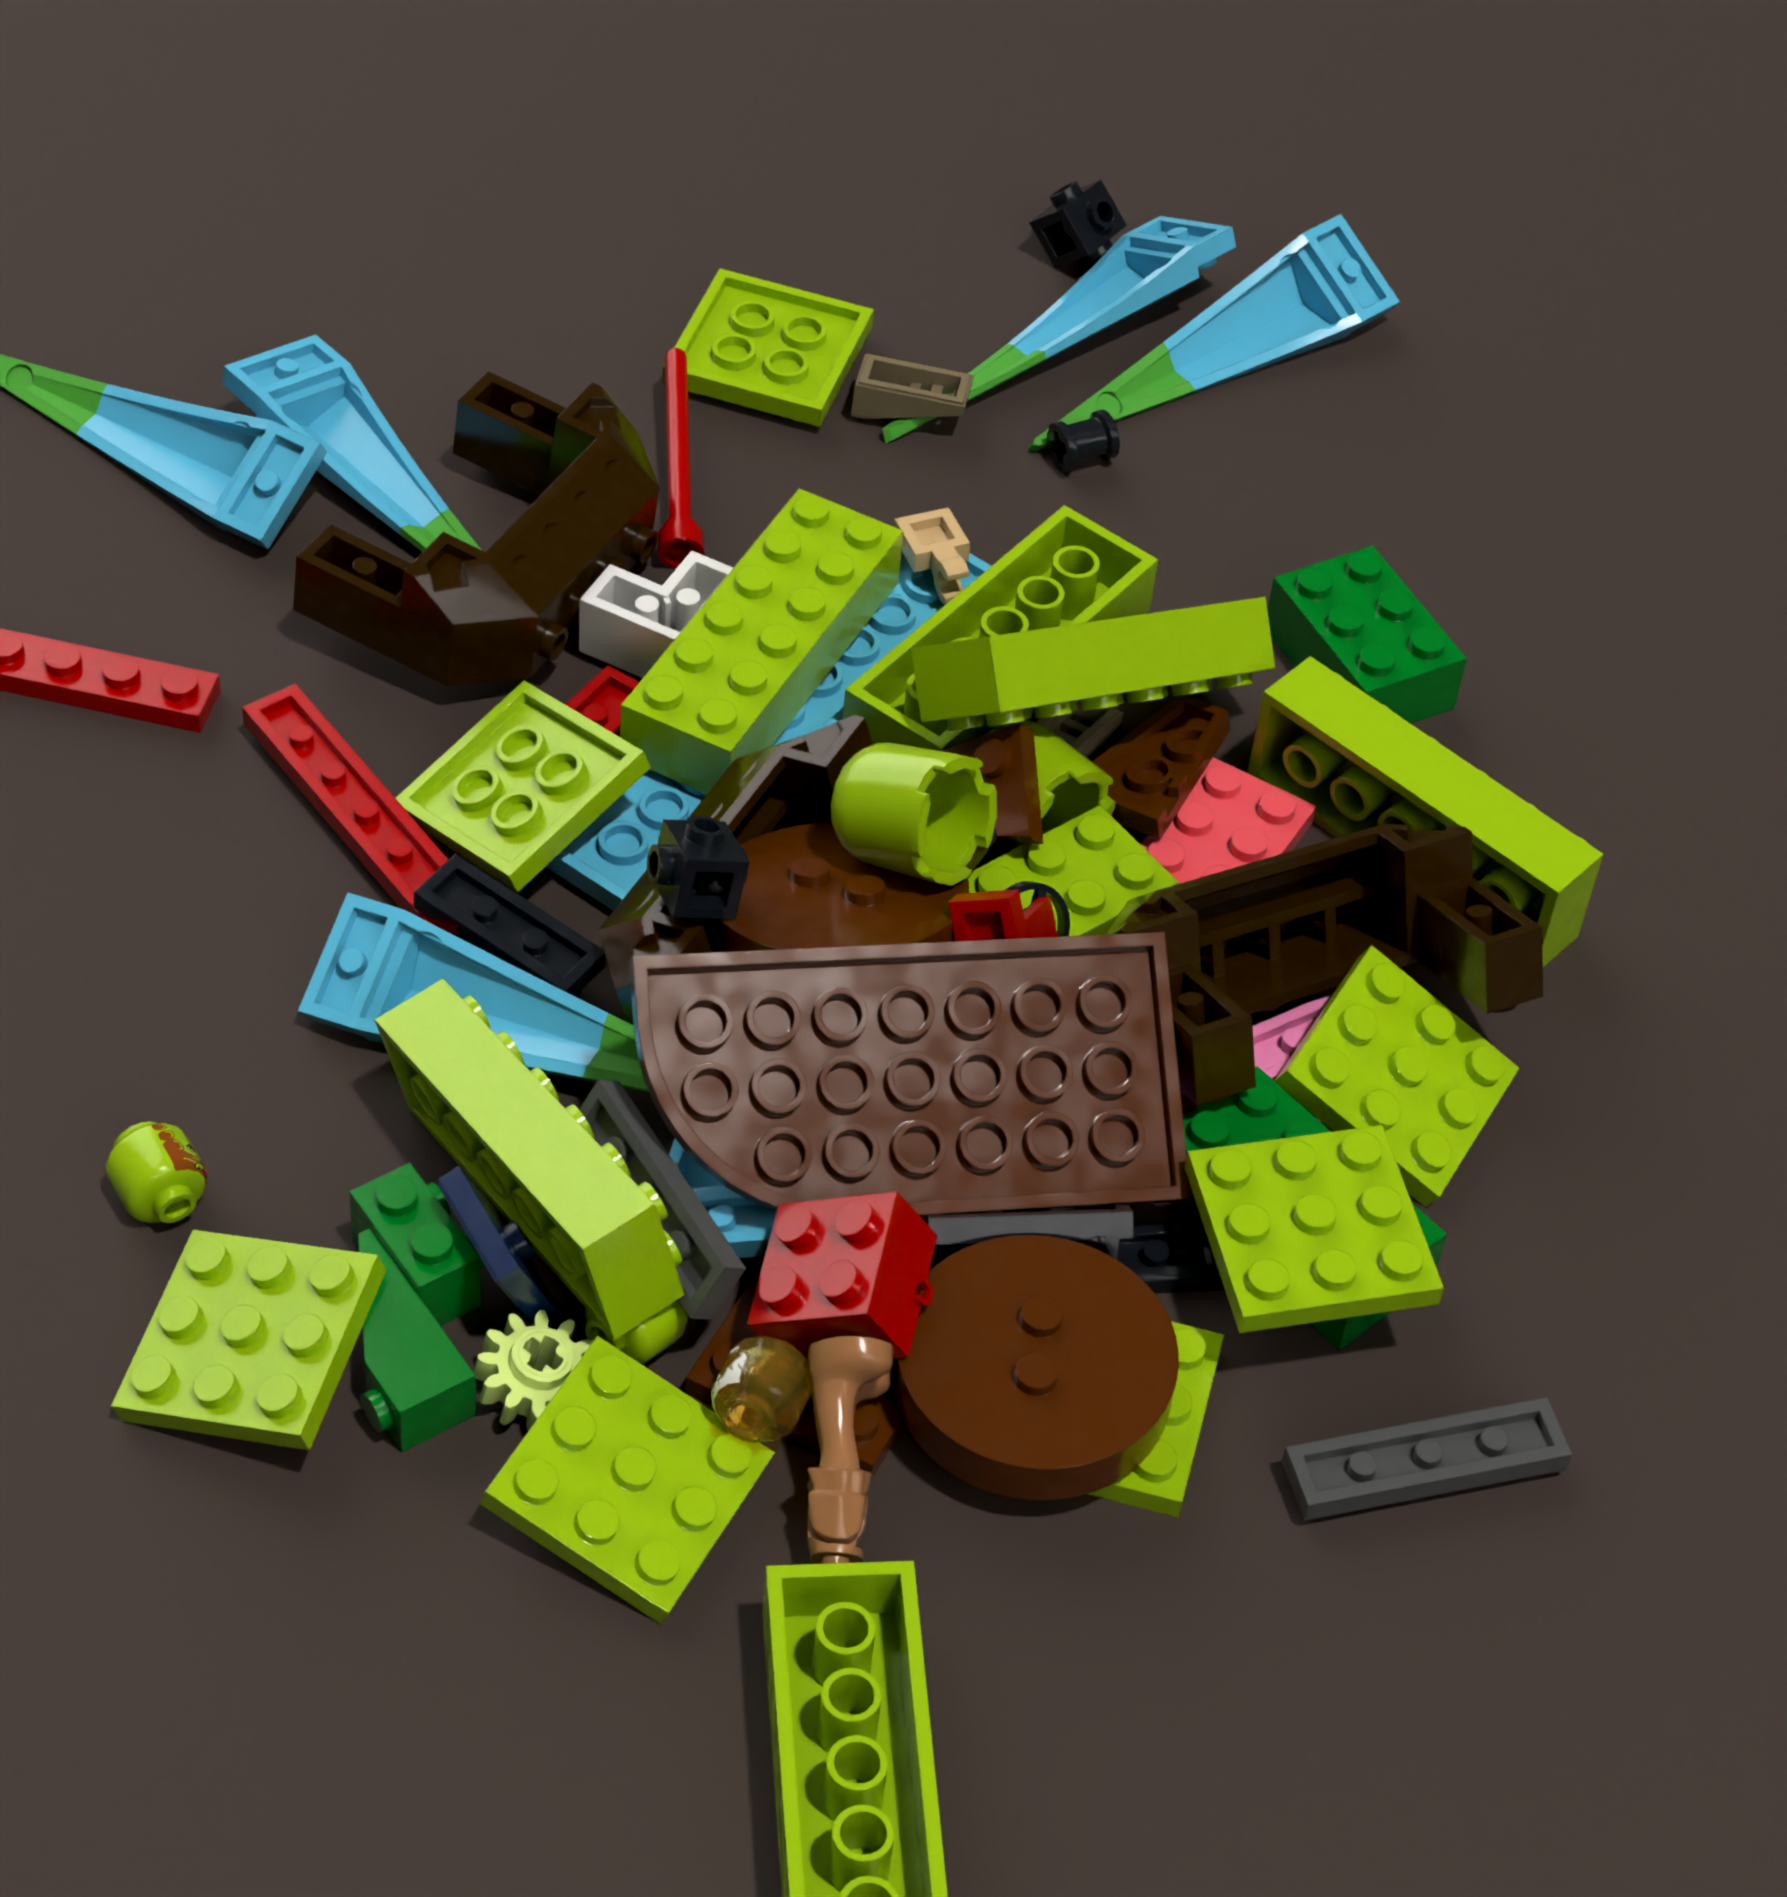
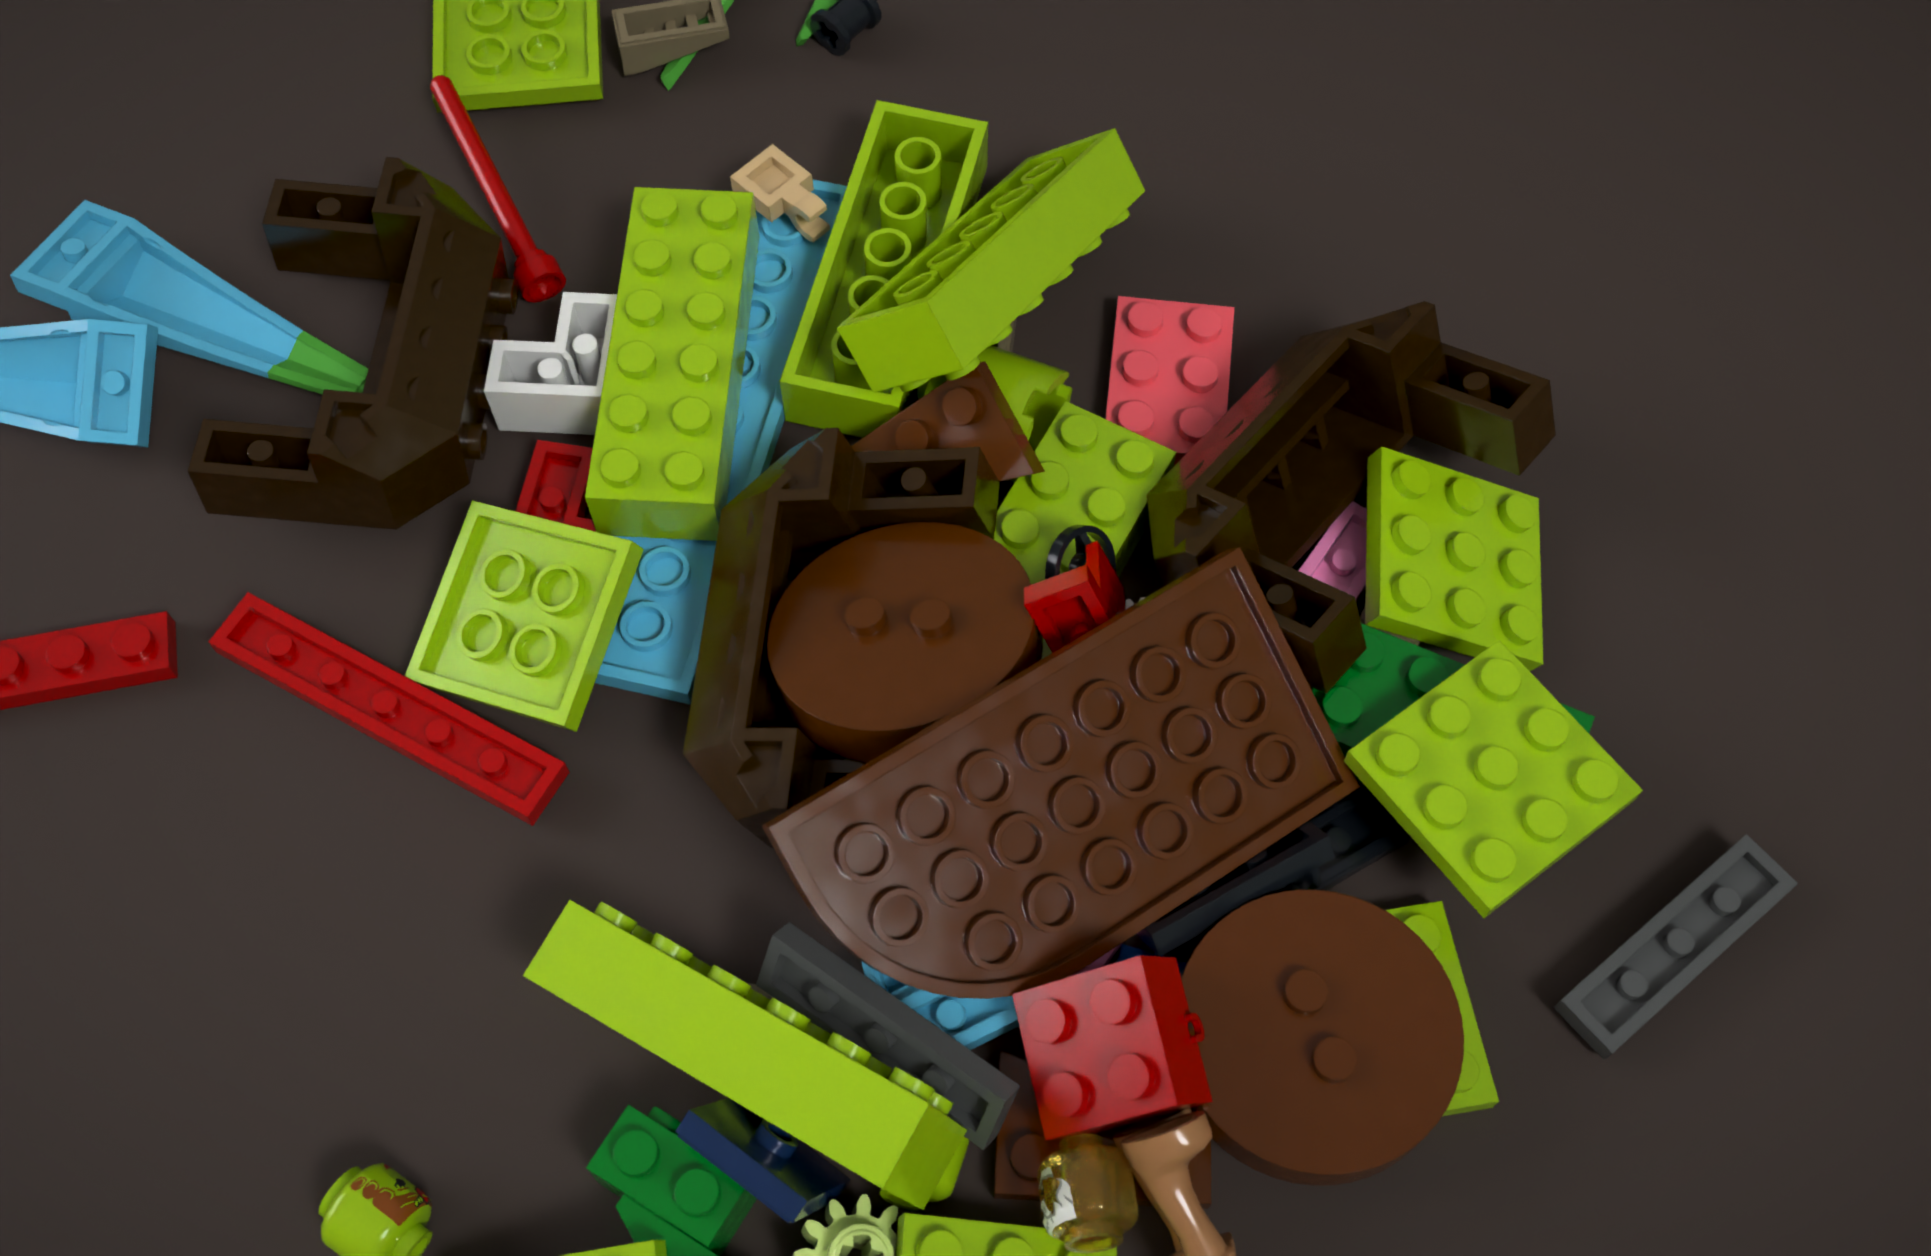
camera: 20 degrees left, 15 degrees up
medium azure plate [298,892,649,1092] -> none
black hinge [414,854,606,997] -> none
black brick [647,815,750,919] -> none
lime cylinder [831,742,997,886] -> none
reddish brown wing [1092,695,1230,840] -> none
lime brick [1247,656,1604,967] -> none
green brick [1267,545,1467,724] -> none

